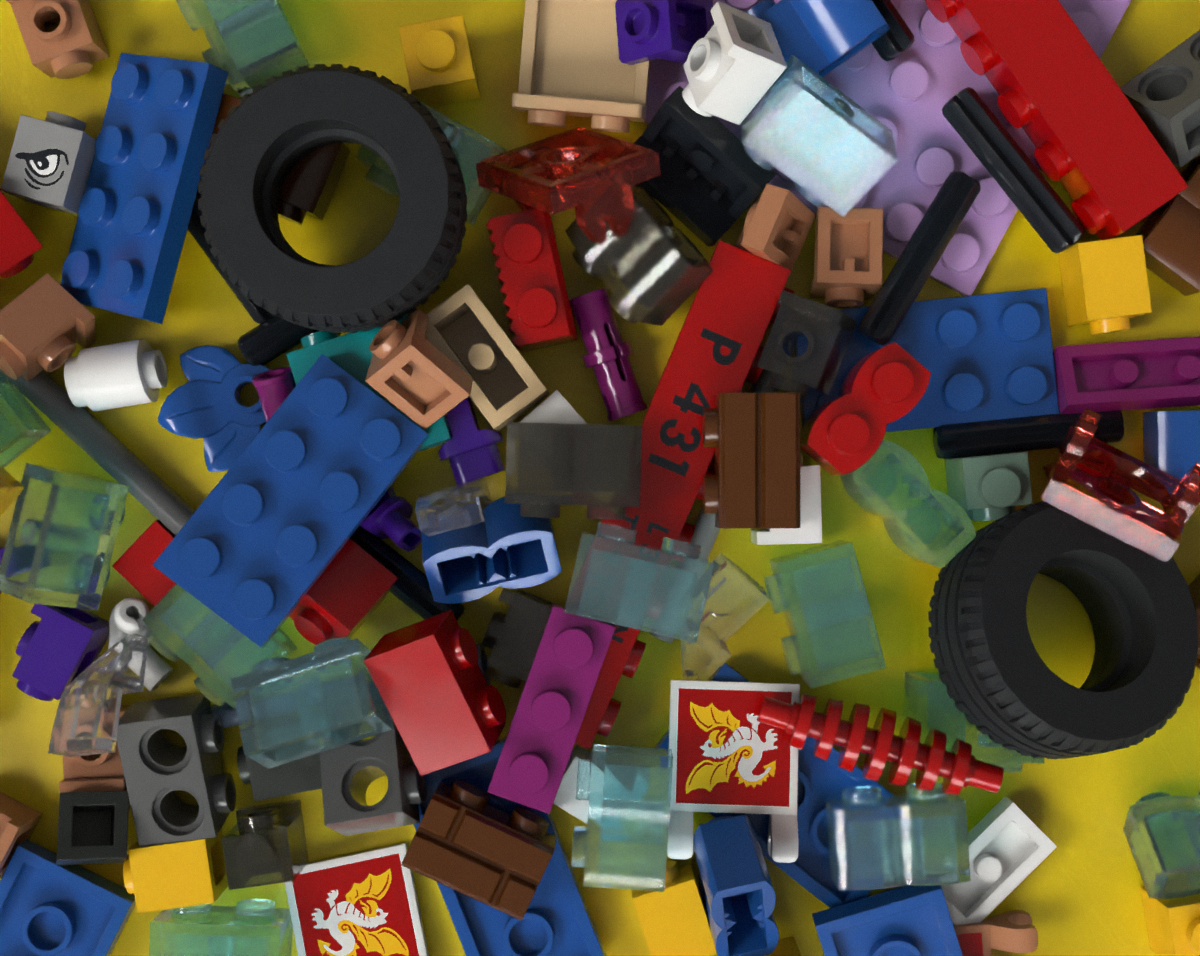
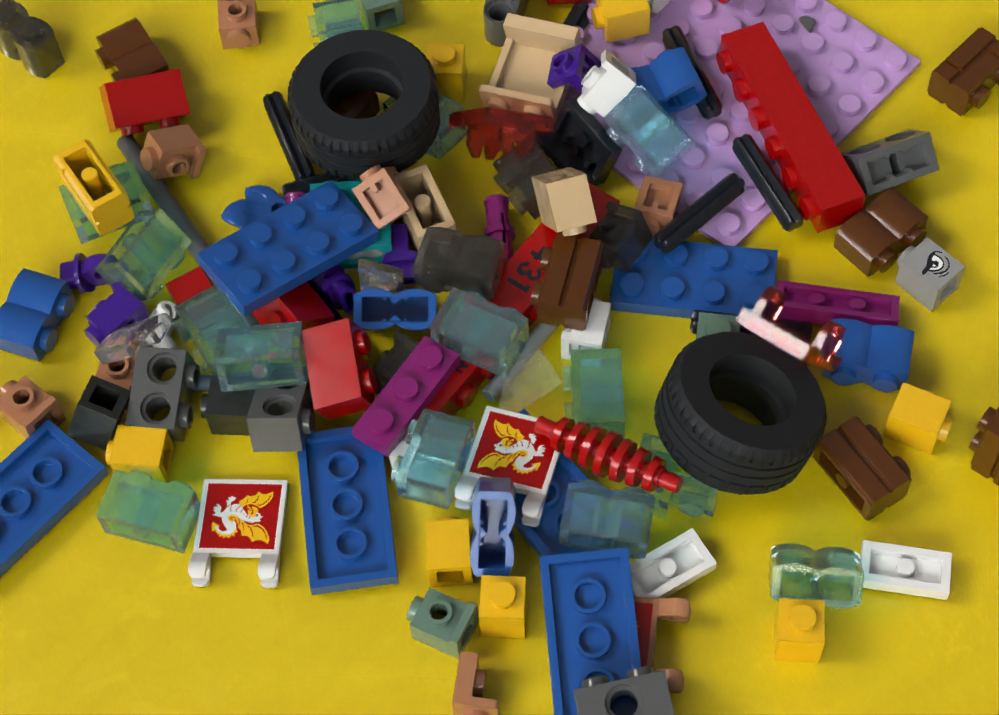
camera: 15 degrees right, 30 degrees down
light grey brick [0,111,96,216] -> none
blue plate [60,53,228,324] -> none
white brick [64,339,168,411] -> none
clear smoke brick [222,800,309,890] -> none
reddish brown brick [401,780,556,921] -> none
red brick [486,207,577,352] -> none
nougat bracket [735,183,816,274] -> none
red brick [800,342,931,475] -> none
clear light blue brick [840,440,976,568] -> none
yellow brick [1058,235,1152,335] -> none
none -> tan brick [531,167,597,236]

